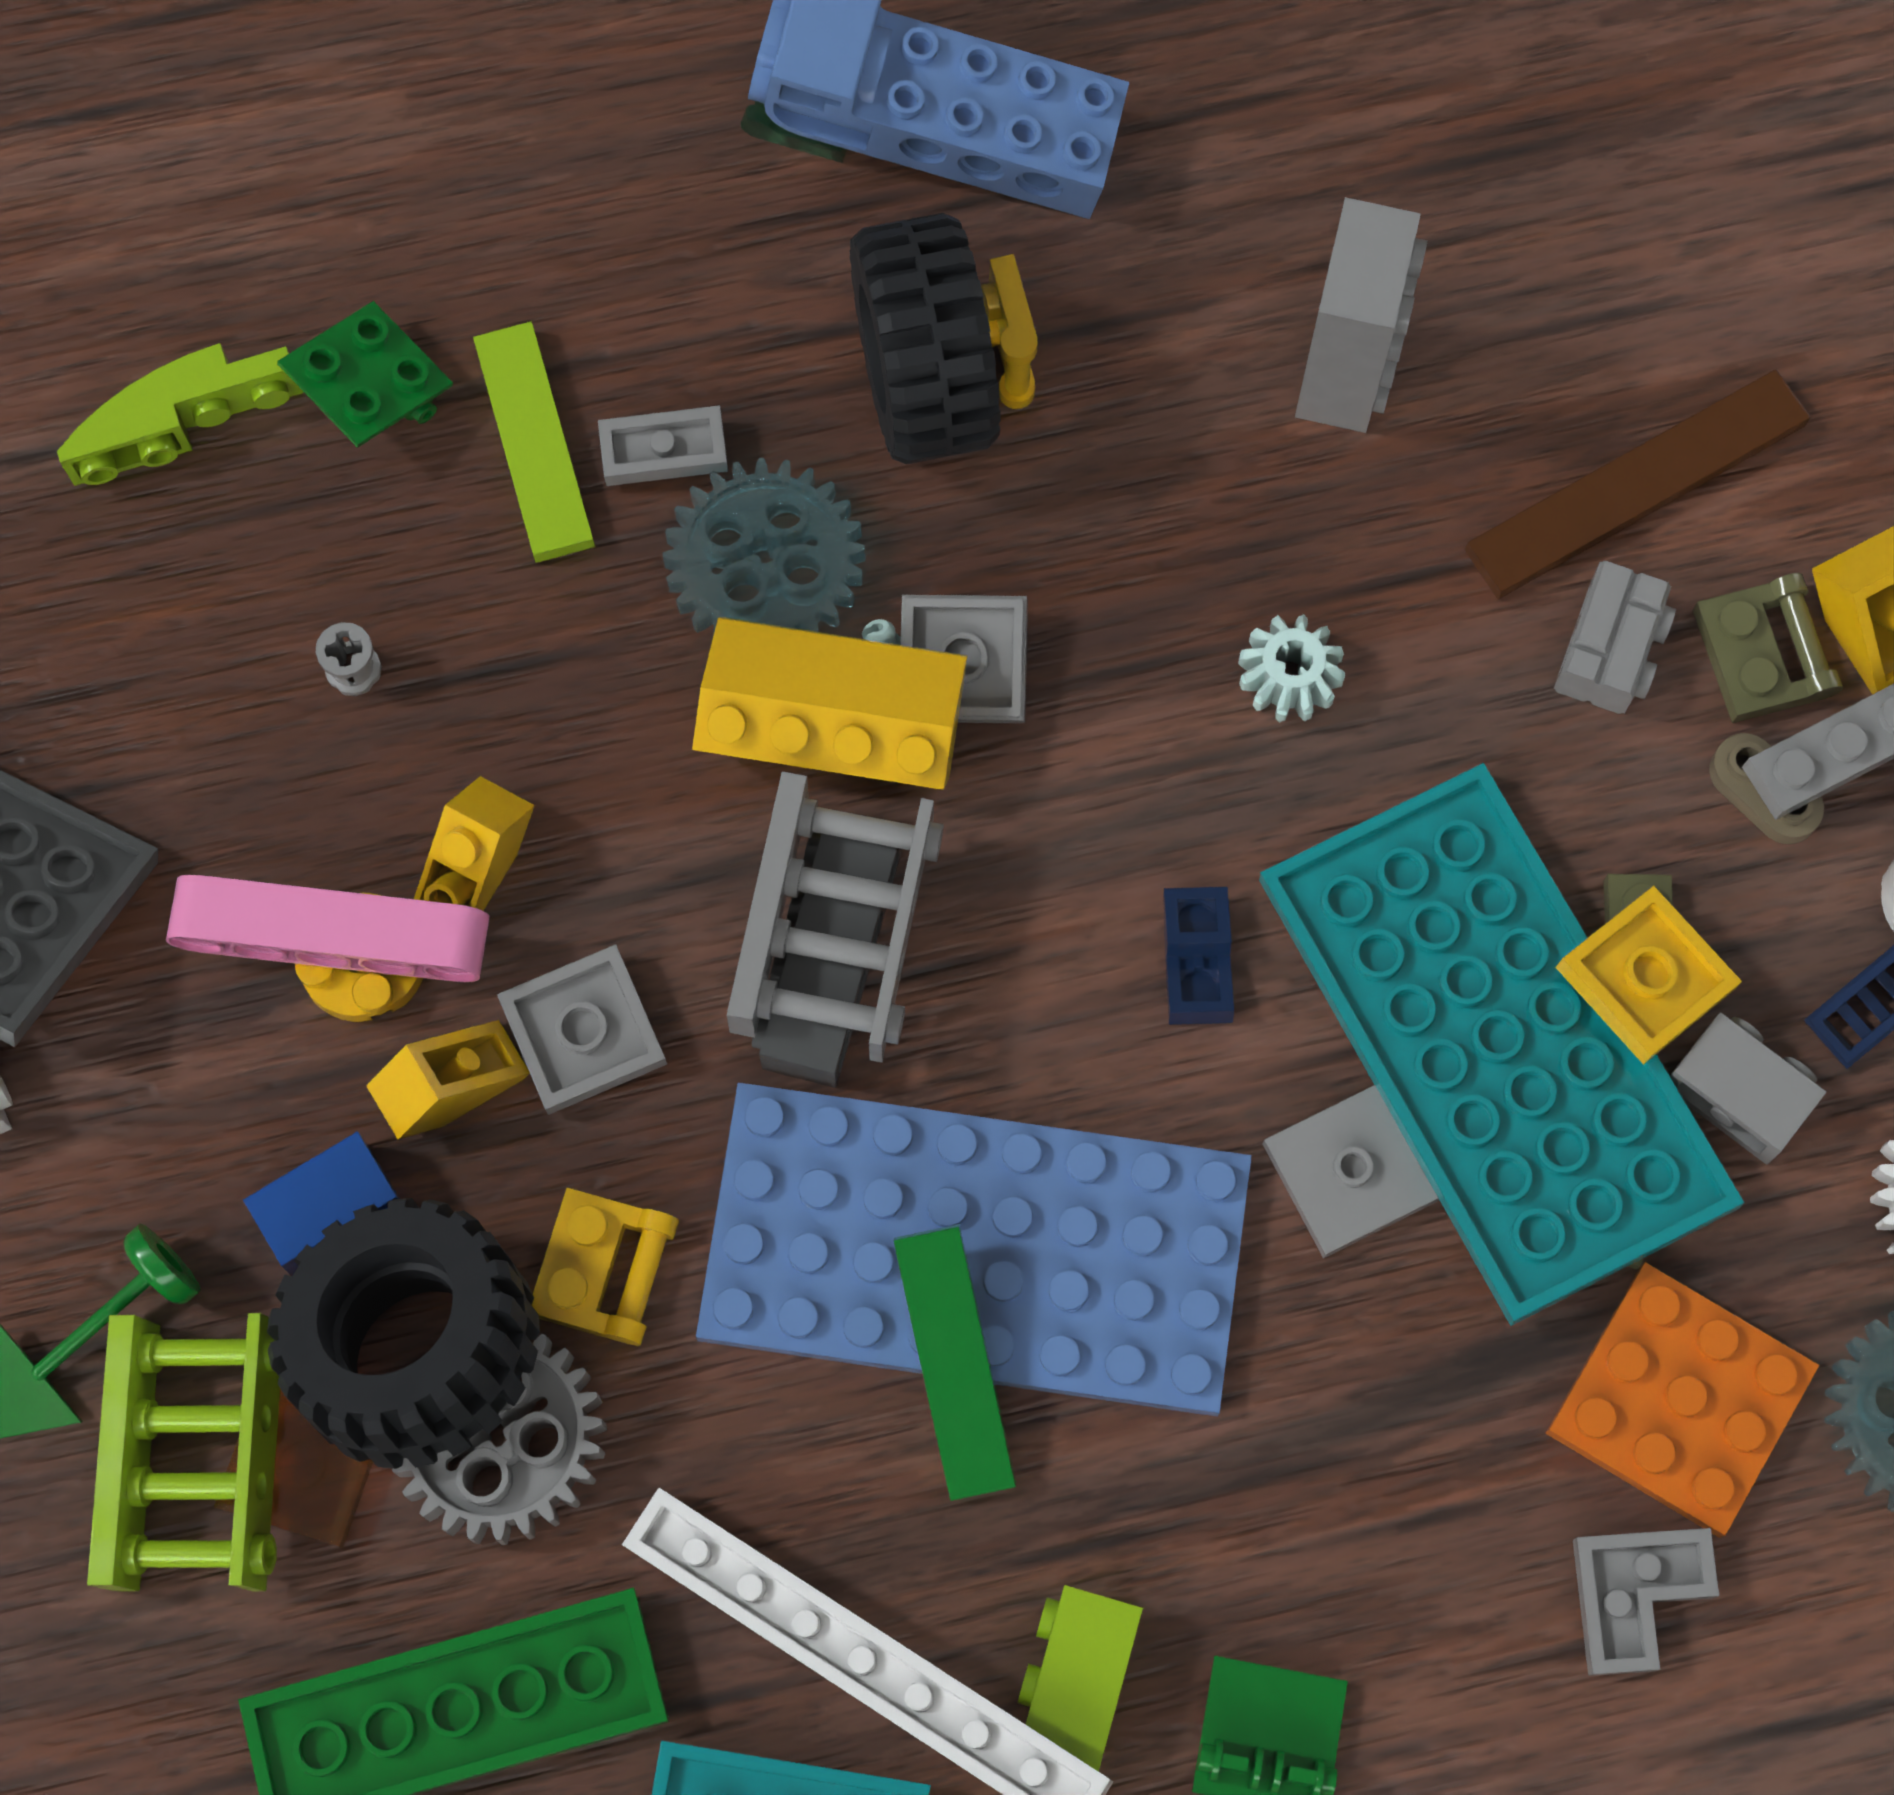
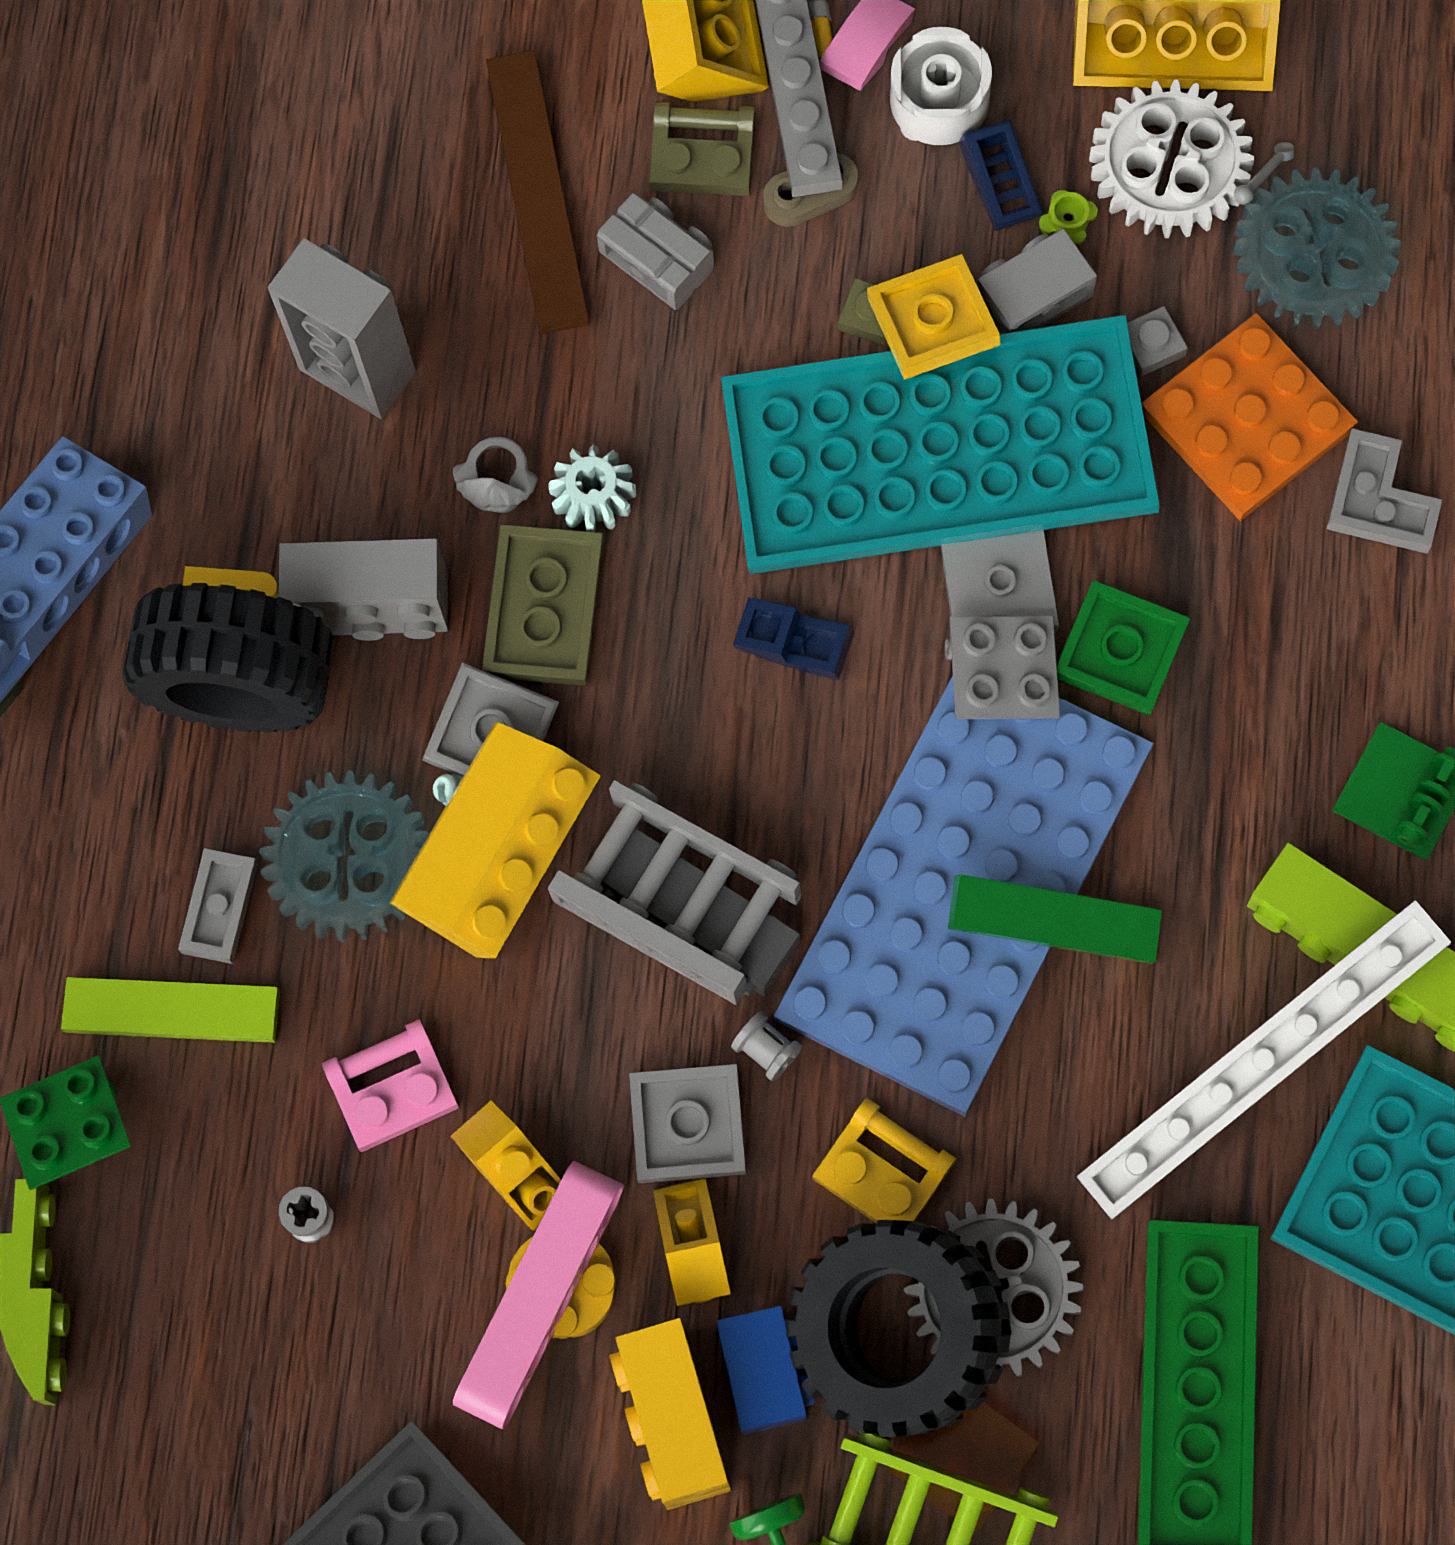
camera: 65 degrees left, 0 degrees up
none -> light grey brick [279,539,448,641]
none -> bright pink plate [321,1019,459,1152]
none -> light grey piece [453,437,538,513]
none -> olive plate [482,524,604,686]
none -> yellow brick [609,1318,731,1510]
none -> light grey bush [731,1011,803,1082]
none -> light grey hinge [945,616,1060,719]
none -> lime plate [1039,190,1098,245]
none -> green plate [1056,580,1190,716]
none -> light grey plate [1127,306,1188,377]

